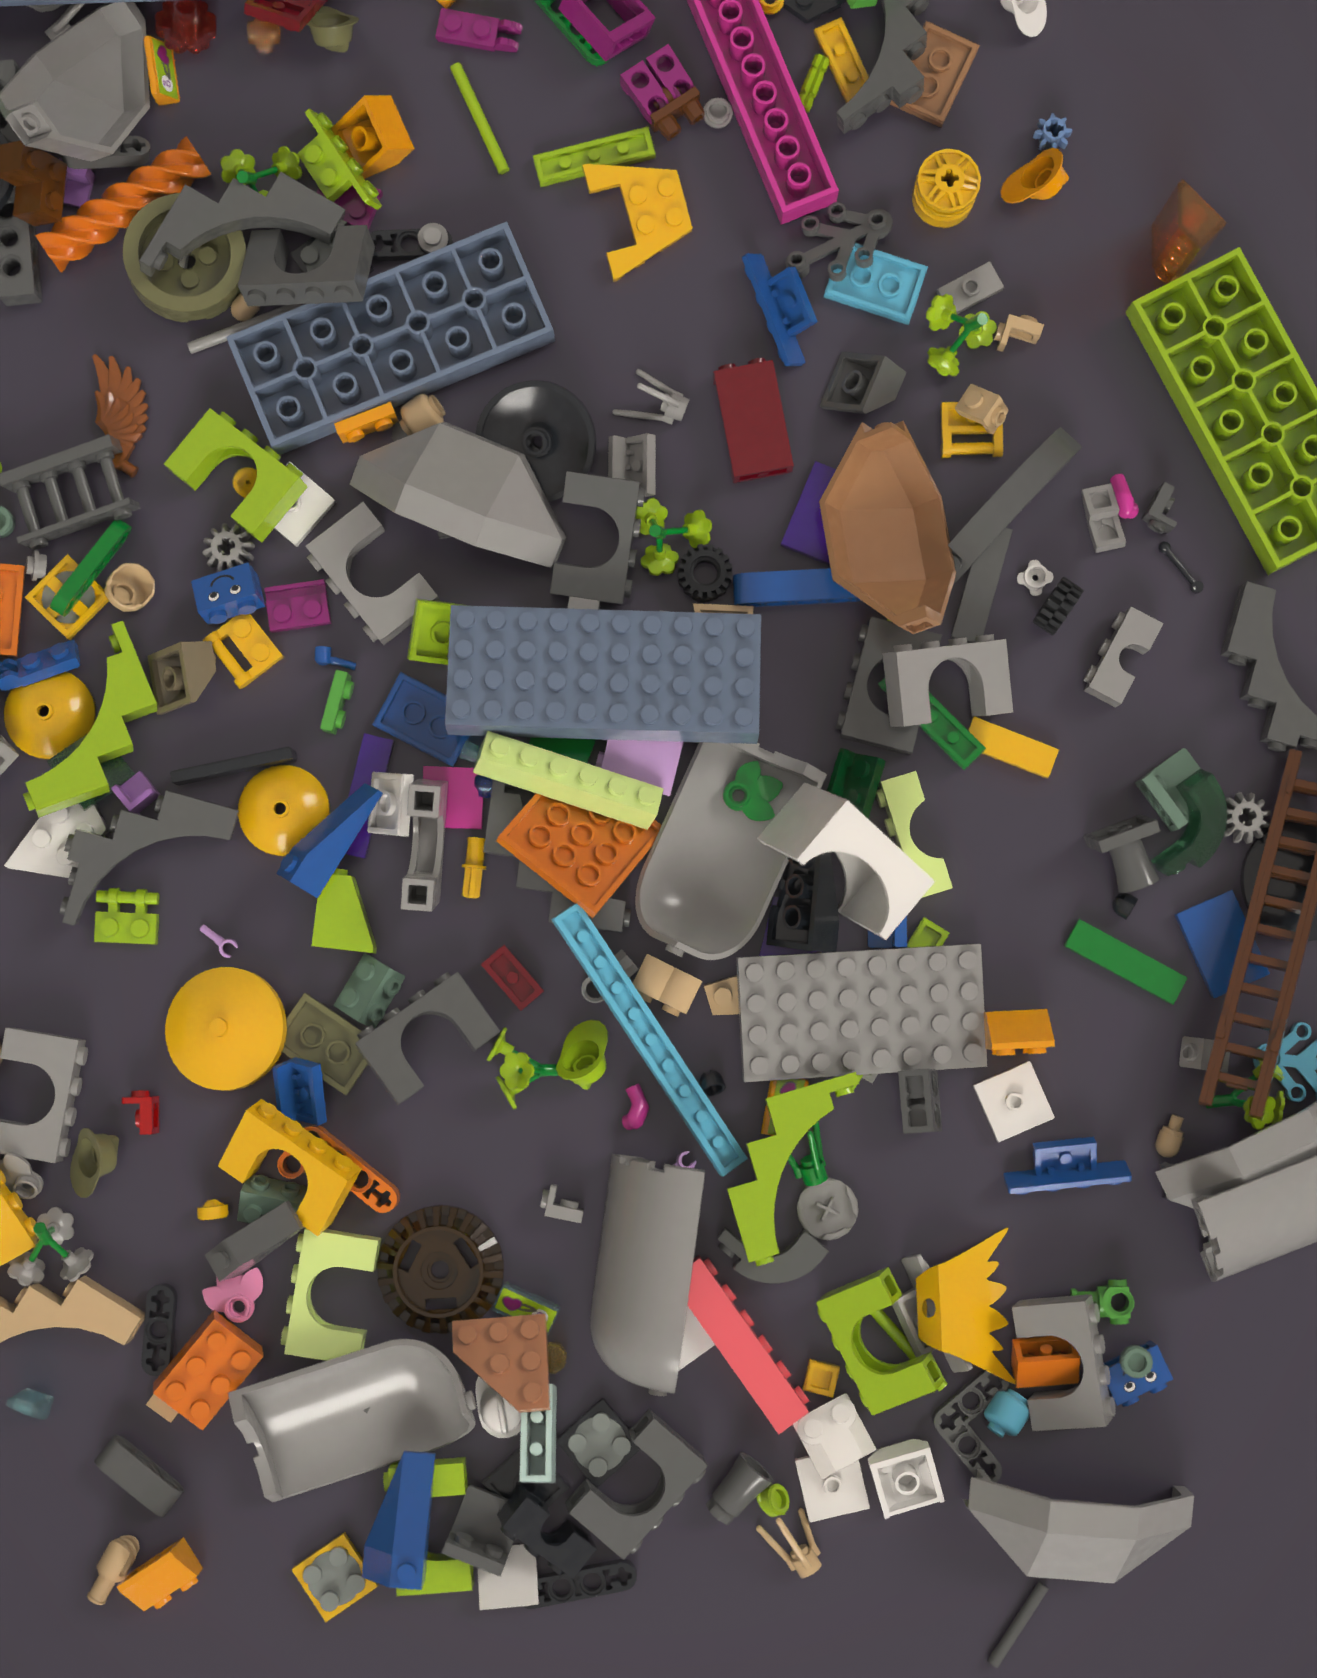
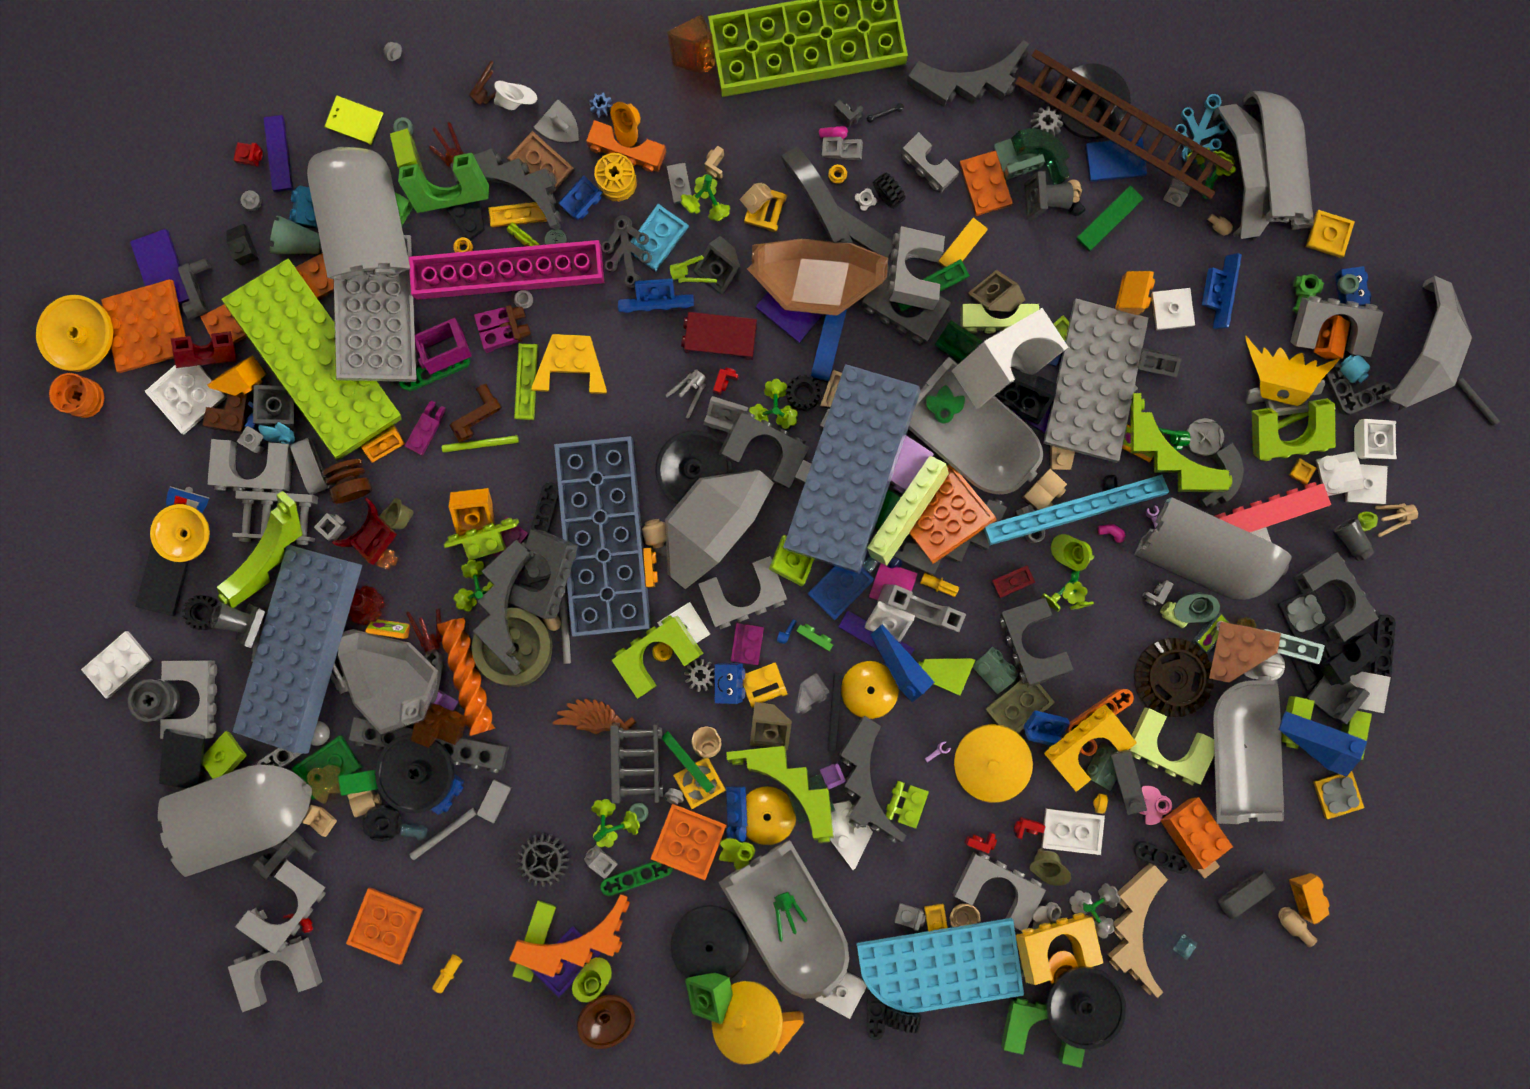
camera: 70 degrees left, 0 degrees up
light grey plate [418,223,448,253] -> none
none -> clear red plant [406,608,442,652]
none -> reddish brown beam [450,384,502,443]
none -> light grey shield [534,99,579,143]
none -> sand green piece [545,229,567,245]
none -> blue bracket [558,176,603,220]
none -> orange arch [586,120,666,172]
none -> lime plant [670,255,717,283]
none -> red bracket [713,367,738,395]
none -> clear slope [795,673,829,715]
none -> yellow plate [828,165,847,184]
none -> orange plate [959,150,1013,216]
none -> red bracket [965,832,997,853]
none -> dark tan slope [968,270,1025,312]
none -> white plate [1041,808,1105,855]
none -> tan cylinder [1068,179,1082,203]
none -> yellowish green cone [1160,601,1188,629]
none -> sand green piece [1174,592,1220,623]
none -> yellow plate [1305,210,1355,258]

